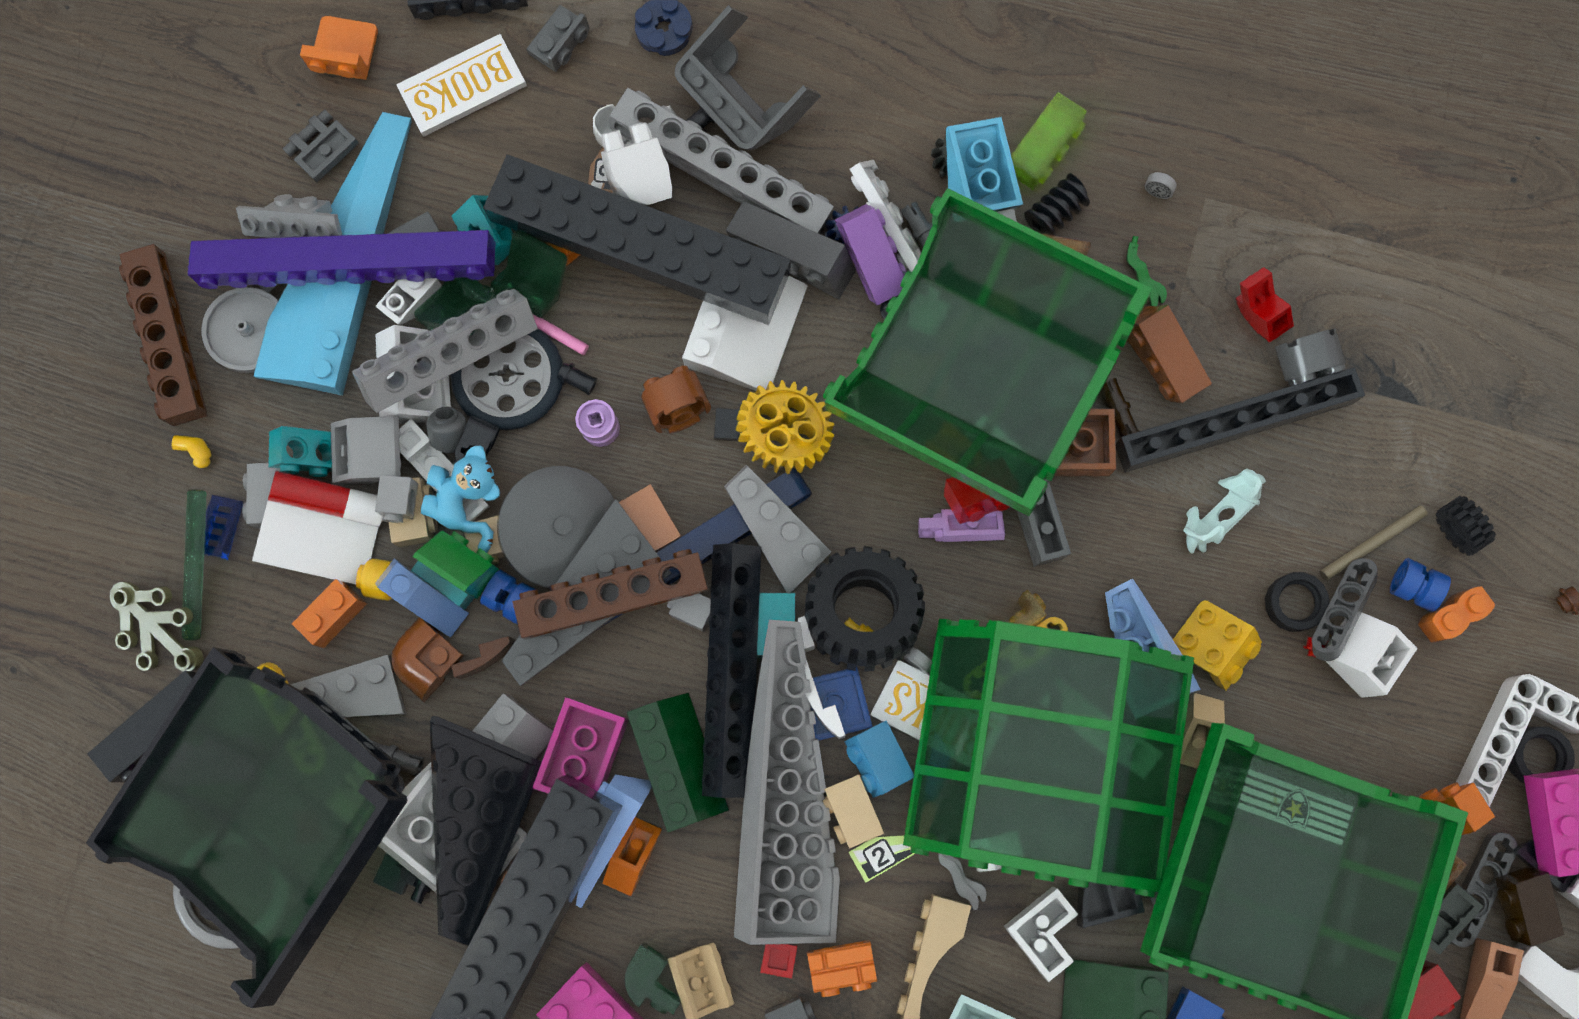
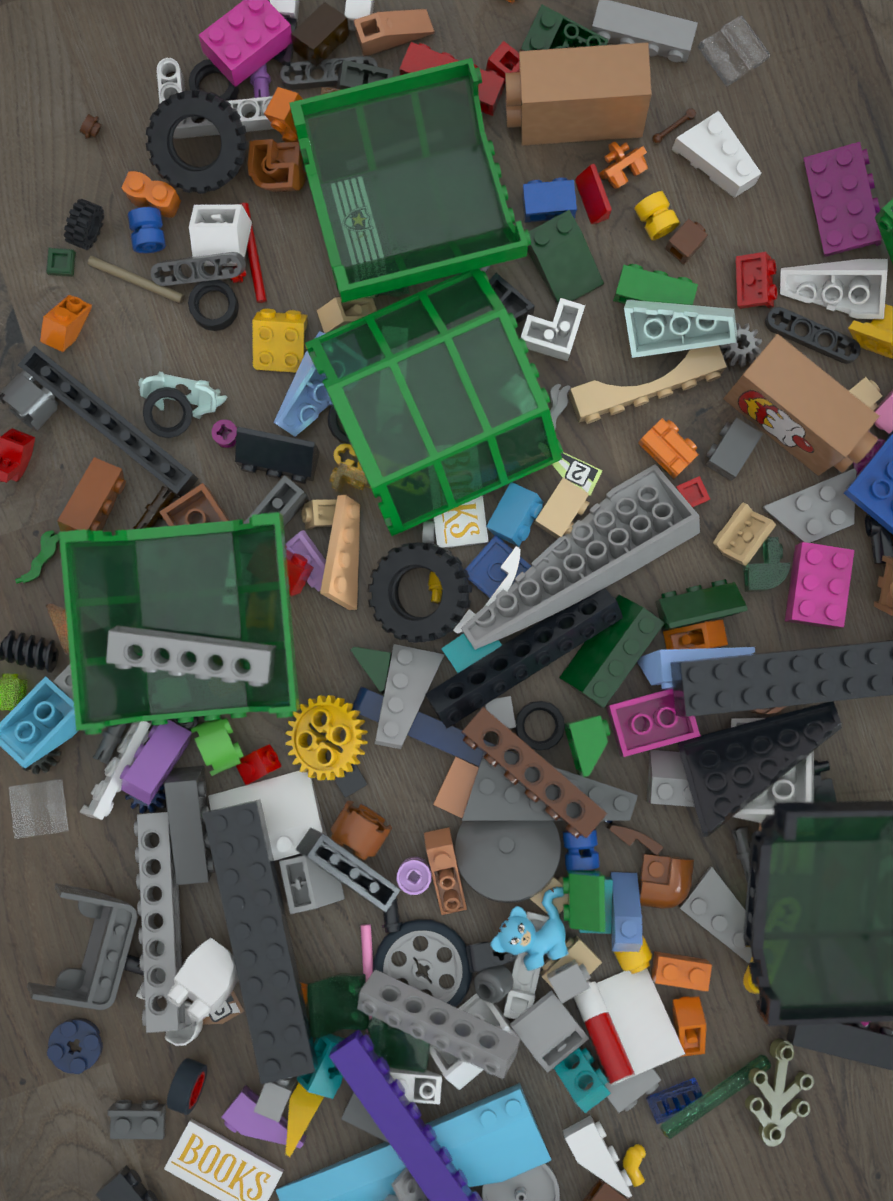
camera: 125 degrees left, 5 degrees up
none -> clear slope [8,779,69,839]
none -> orange slope [40,295,92,352]
none -> dark green tile [46,248,76,277]
none -> light grey brick [106,626,276,686]
none -> black tyre [143,387,193,438]
none -> black tyre [145,90,248,194]
none -> black wheel [166,1058,208,1115]
none -> bright green brick [191,716,244,776]
none -> magenta wheel [212,419,237,448]
none -> medium lavender slope [221,1085,307,1148]
none -> black slope [235,427,320,484]
none -> red bracket [236,744,281,785]
none -> red bar [239,203,267,303]
none -> dark orange brick [248,139,307,192]
none -> medium lavender pin [250,64,271,98]
none -> light grey brick [254,1077,297,1122]
none -> light grey slope [279,854,345,914]
none -> yellow sticker [285,1083,324,1157]
none -> brick [295,827,400,912]
none -> tan bracket [301,500,337,529]
none -> light nougat wing [320,495,360,610]
none -> dark green slope [350,647,392,693]
none -> nougat slope [424,828,467,915]
none -> black tyre [515,701,565,751]
none -> white slope [563,1115,633,1198]
none -> green slope [565,716,611,777]
none -> dark green slope [655,579,748,631]
none -> orange slope [673,996,706,1057]

